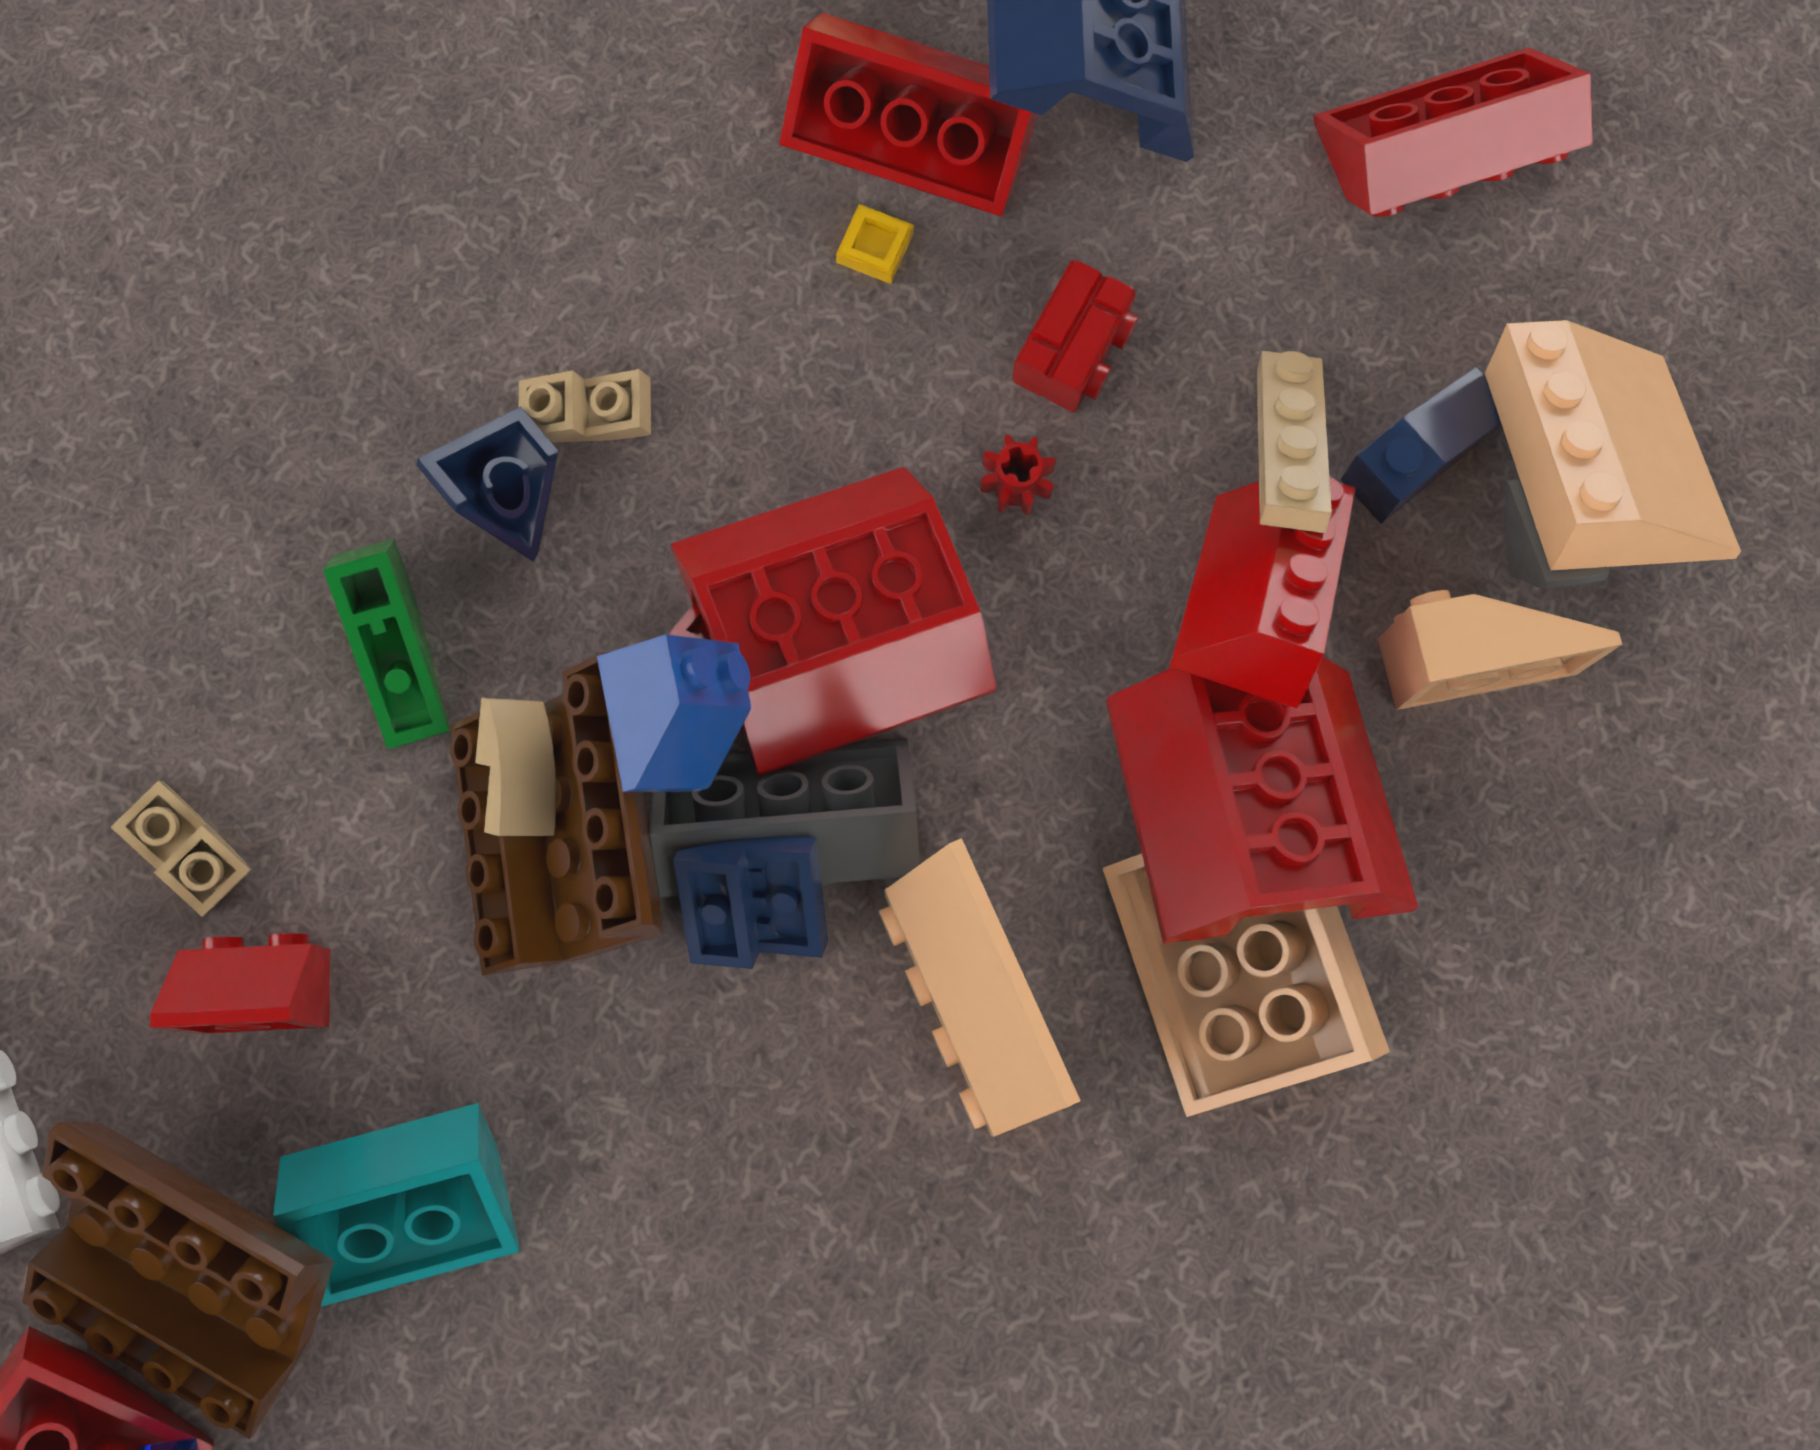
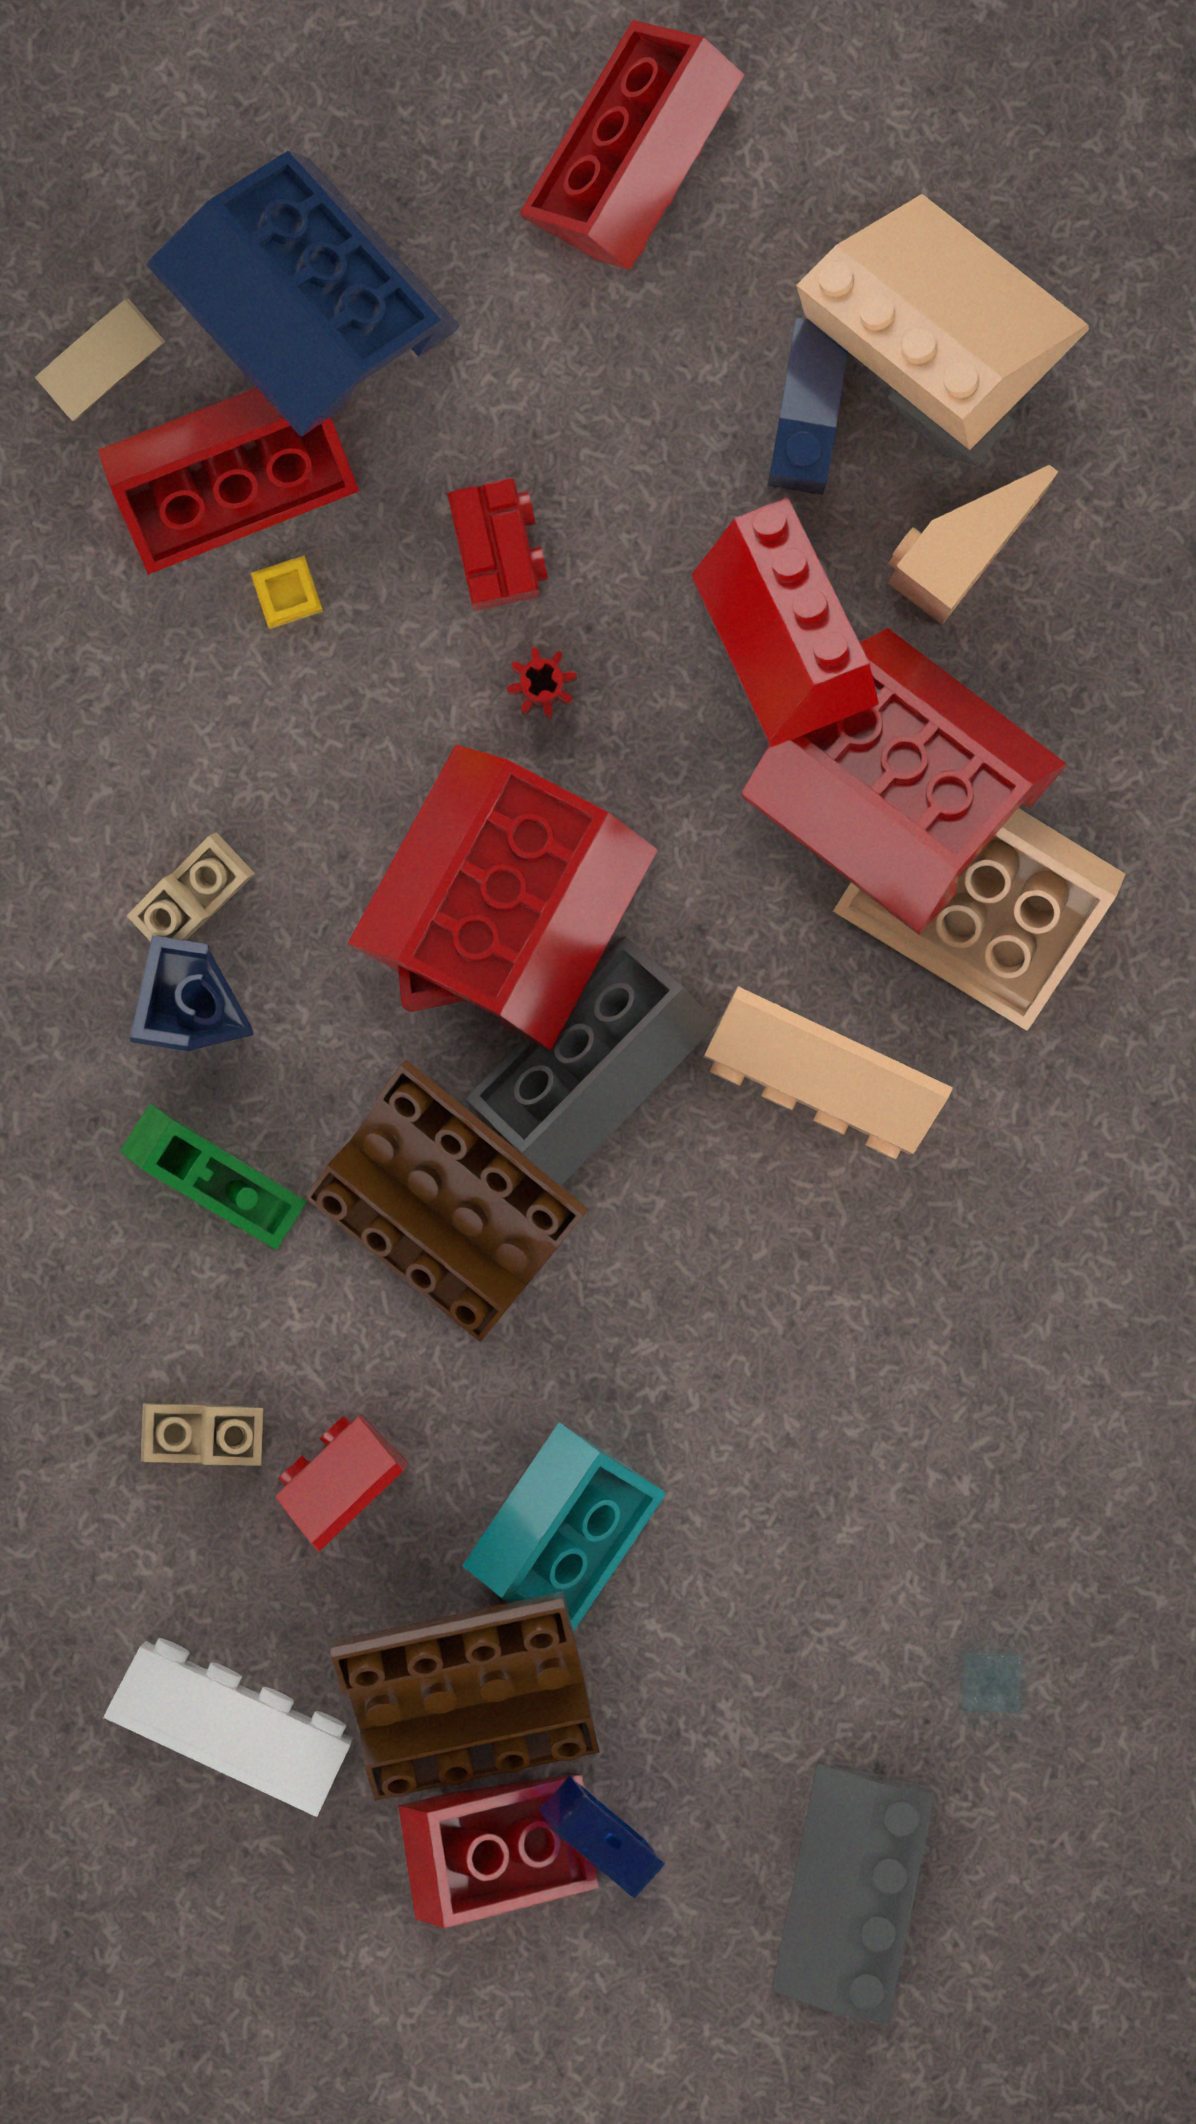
camera: 40 degrees left, 10 degrees up
tan slope [475,698,556,836] -> none
blue slope [597,634,752,792] -> none
dark blue slope [673,836,828,969] -> none
tan plate [1257,351,1332,533] -> none

